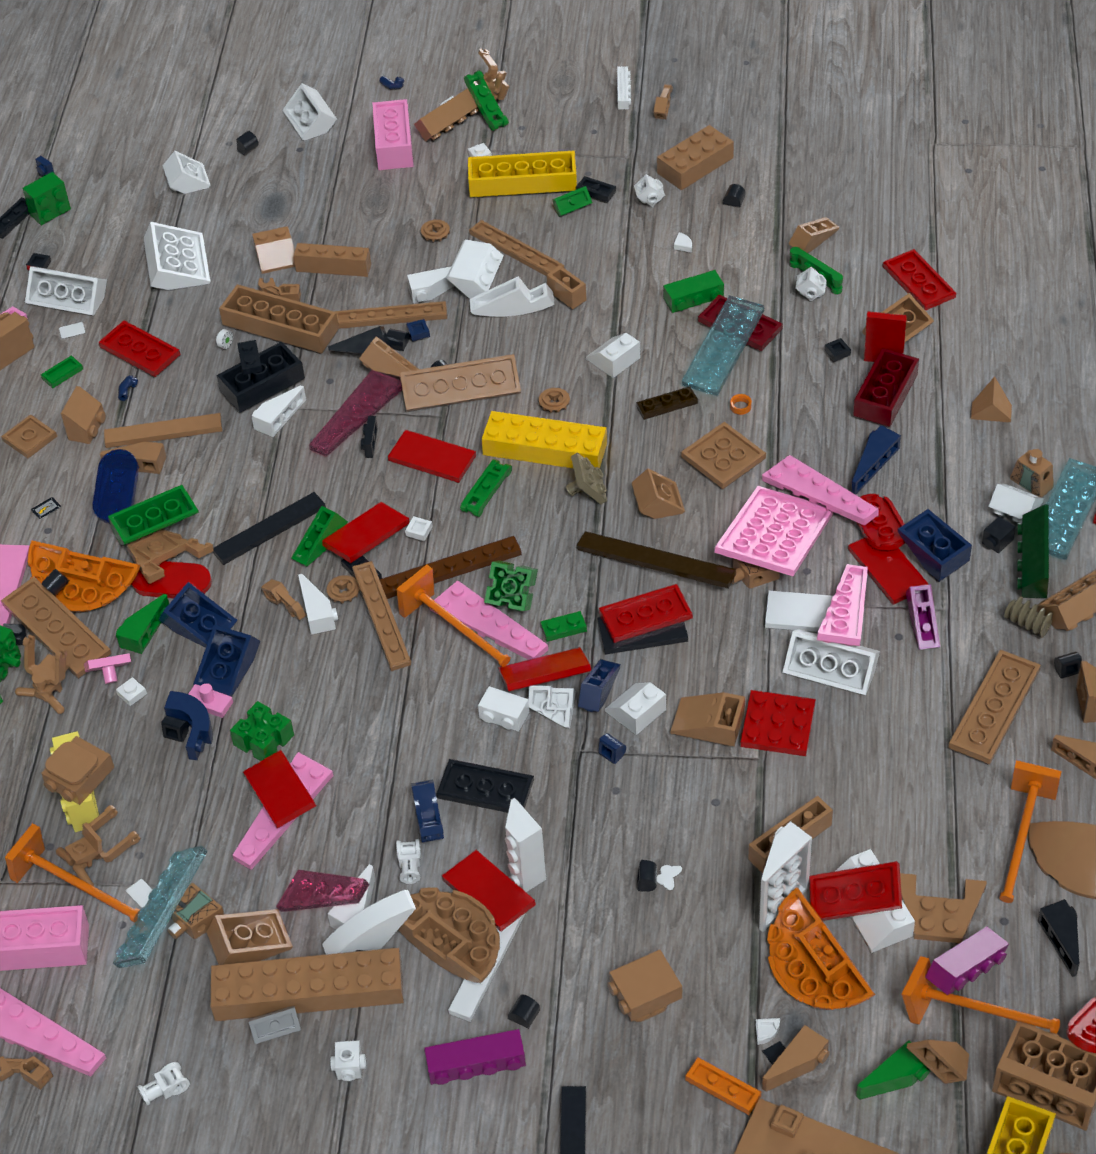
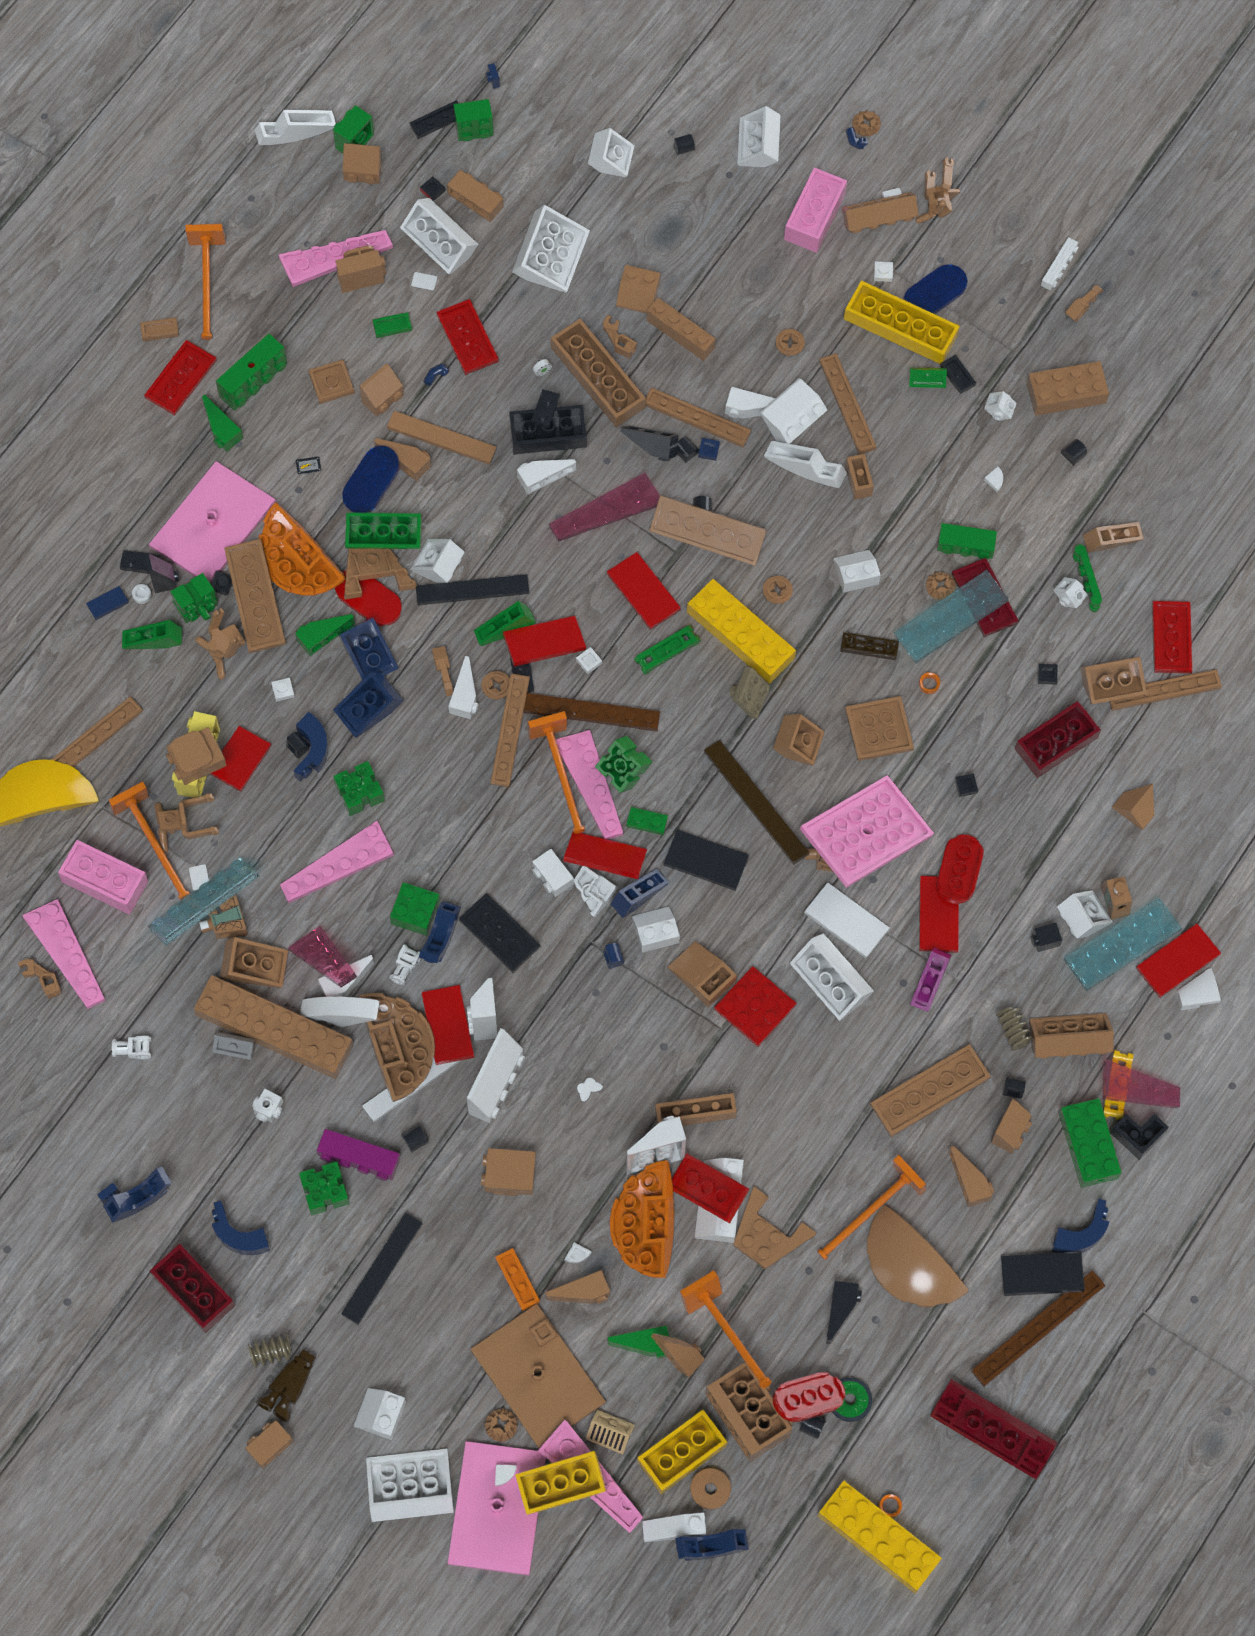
camera: 25 degrees right, 20 degrees up
black brick [42,569,70,596] -> none
bright pink tile [84,654,131,684] -> none
bright pink tile [189,684,233,718] -> none
red tile [243,750,316,829] -> none
medium nougat slope [359,336,419,376] -> none
black plate [361,416,378,458] -> none
green plate [464,70,509,131] -> none
red tile [599,584,693,643] -> none
black brick [637,860,657,892] -> none
bright pink wing [762,455,879,525] -> none
black sticker [762,1041,786,1065] -> none
bright pink wing [817,564,868,646] -> none
dark blue slope [851,425,901,495] -> none
red tile [864,311,907,362] -> none
dark blue slope [898,509,972,582] -> none
brick [925,927,1009,995] -> none
dark green slope [1017,504,1049,598] -> none
none -> red tile [210,726,272,792]
none -> green brick [299,1162,349,1216]
none -> green brick [390,882,440,936]
none -> white slope [410,539,465,583]
none -> medium nougat brick [447,170,504,222]
none -> white slope [467,1028,525,1123]
none -> medium nougat gear [852,110,881,136]
none -> clear blue tile [903,264,968,314]
none -> medium nougat gear [926,571,956,600]
none -> black plate [955,773,978,797]
none -> medium nougat tile [1109,669,1222,711]

